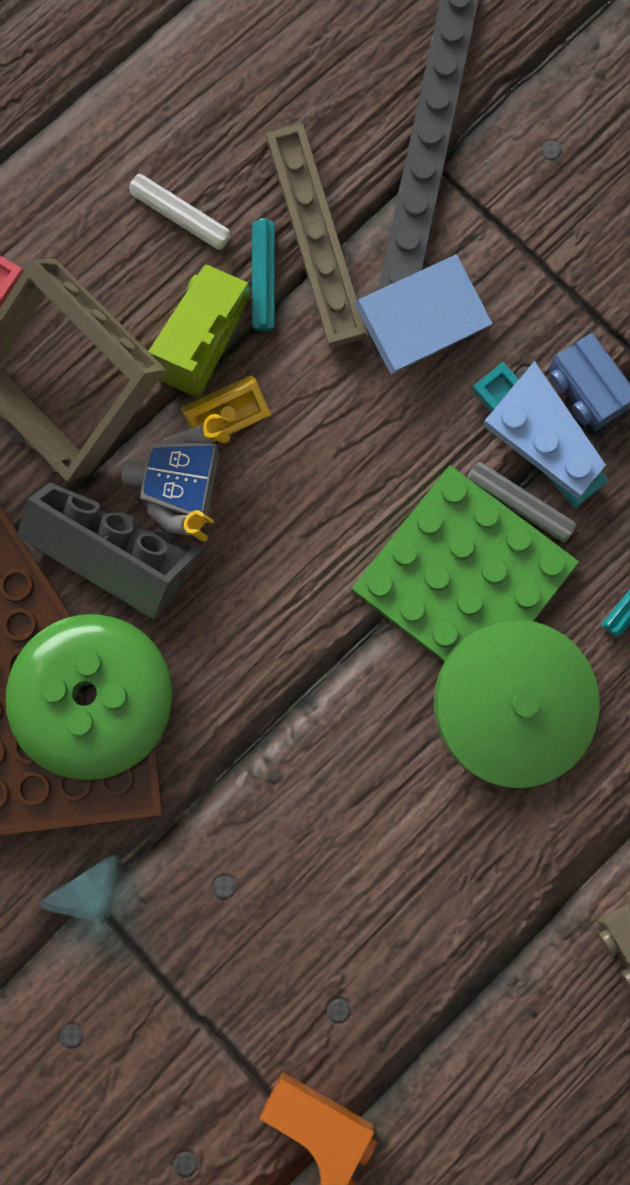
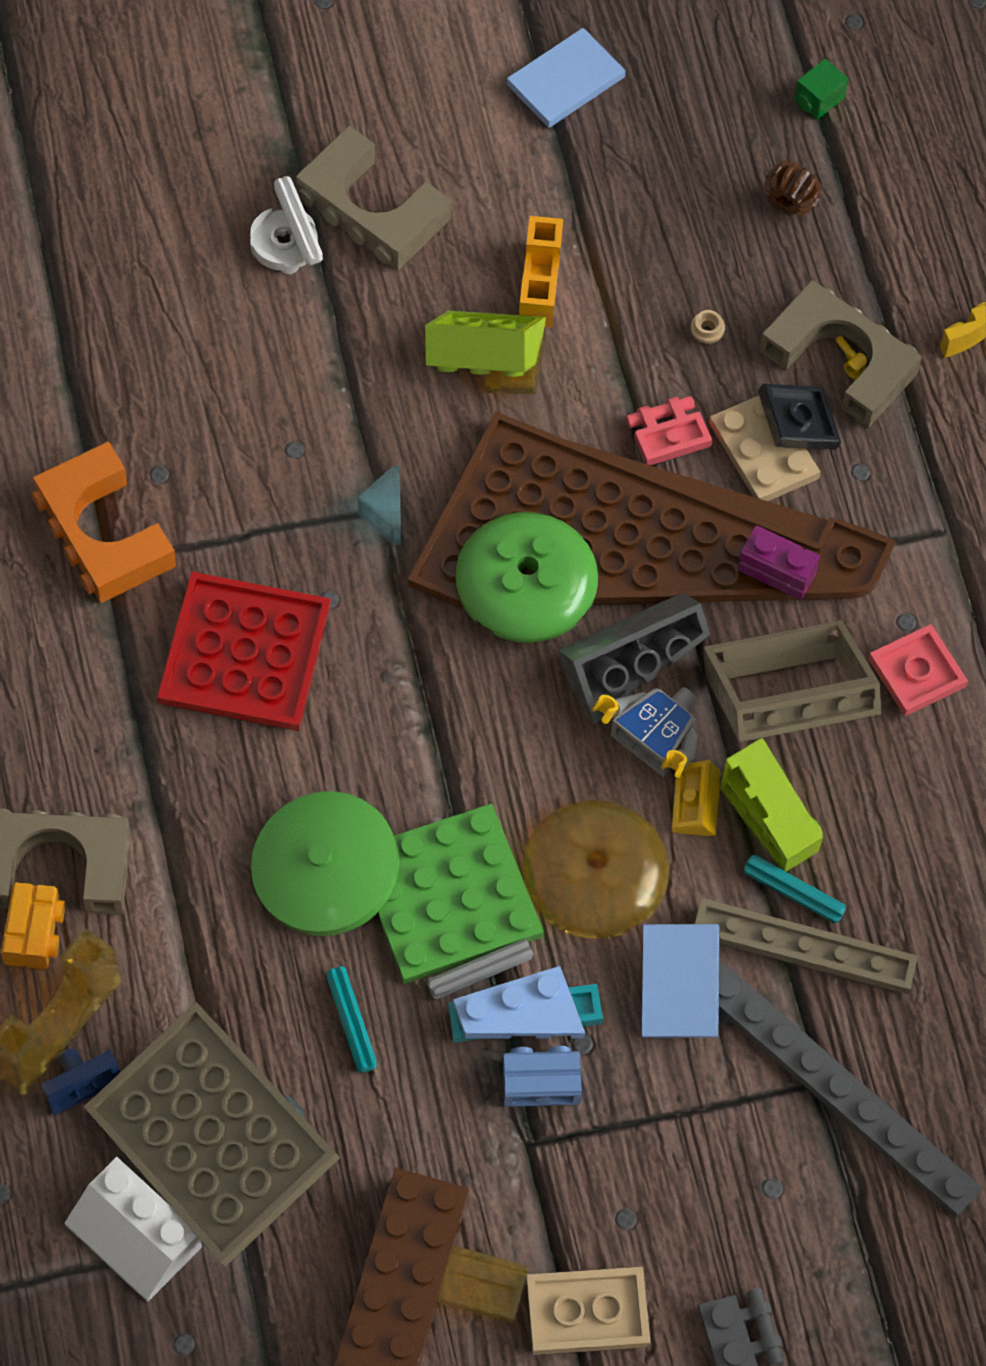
camera: 115 degrees right, 15 degrees down
white axle [129,174,230,250] -> none
none -> red plate [157,571,331,731]
none -> clear yellow brick [522,800,669,939]

